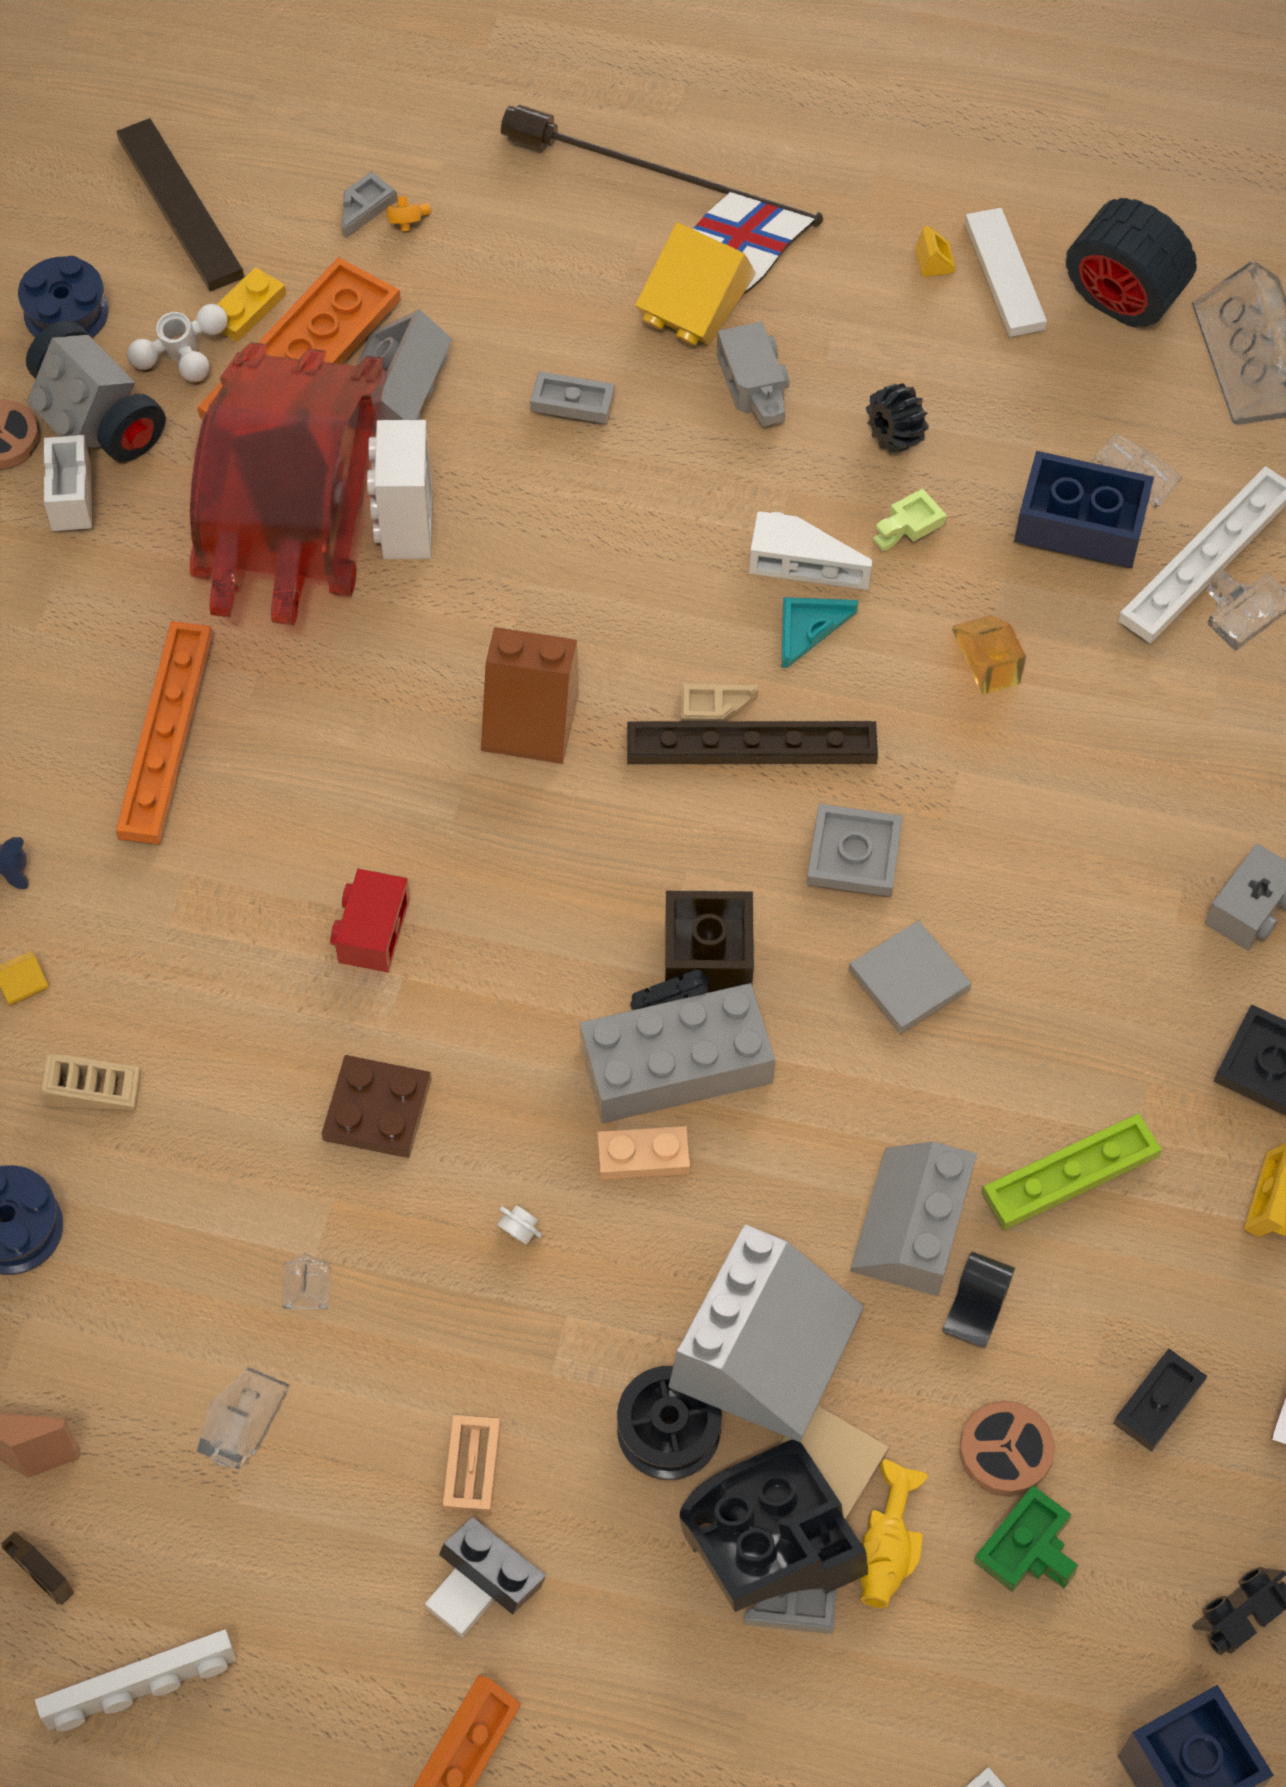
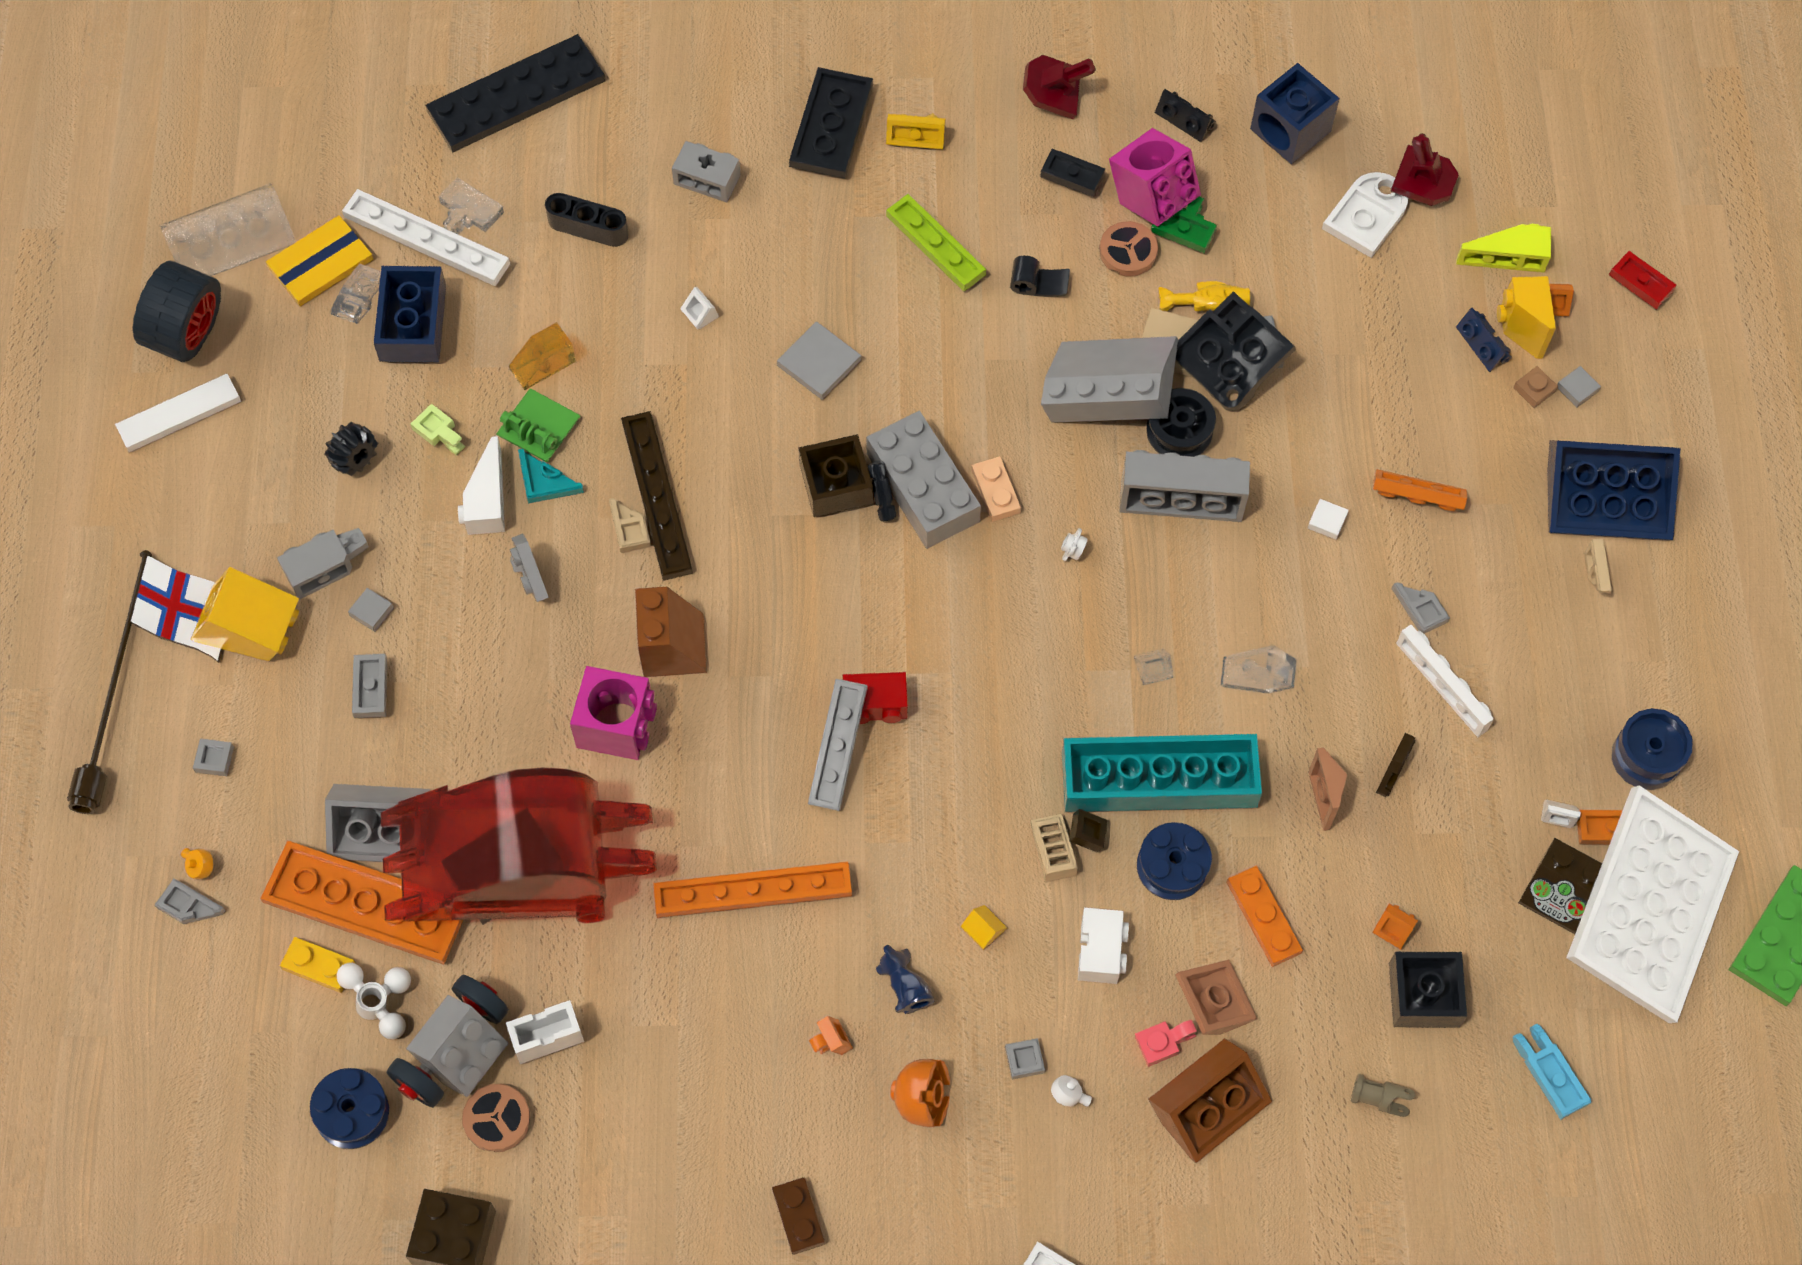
camera: 105 degrees left, 5 degrees up
dark brown tile [116,118,244,291] -> none
reddish brown plate [322,1055,432,1158] -> none
white brick [367,420,433,559] -> none
plate [439,1517,546,1615] -> none
light nougat tile [443,1415,500,1516] -> none
light grey plate [806,804,903,897] -> none
light grey slope [850,1141,977,1296] -> none
yellow slope [915,225,956,277] -> none
none -> light grey tile [193,739,234,777]
none -> yellow tile [265,215,374,306]
none -> light grey tile [348,588,394,632]
none -> bright green hinge [496,388,581,462]
none -> light grey hinge [509,534,549,602]
none -> black beam [545,193,629,247]
none -> dark pink brick [570,666,657,760]
none -> white slope [680,287,719,329]
none -> light grey tile [808,679,868,811]
none -> teal brick [1062,734,1262,812]
none -> dark brown plate [1069,809,1107,852]
none -> dark pink brick [1109,128,1201,227]
none -> light grey brick [1119,450,1250,522]
none -> light grey tile [1392,582,1450,634]

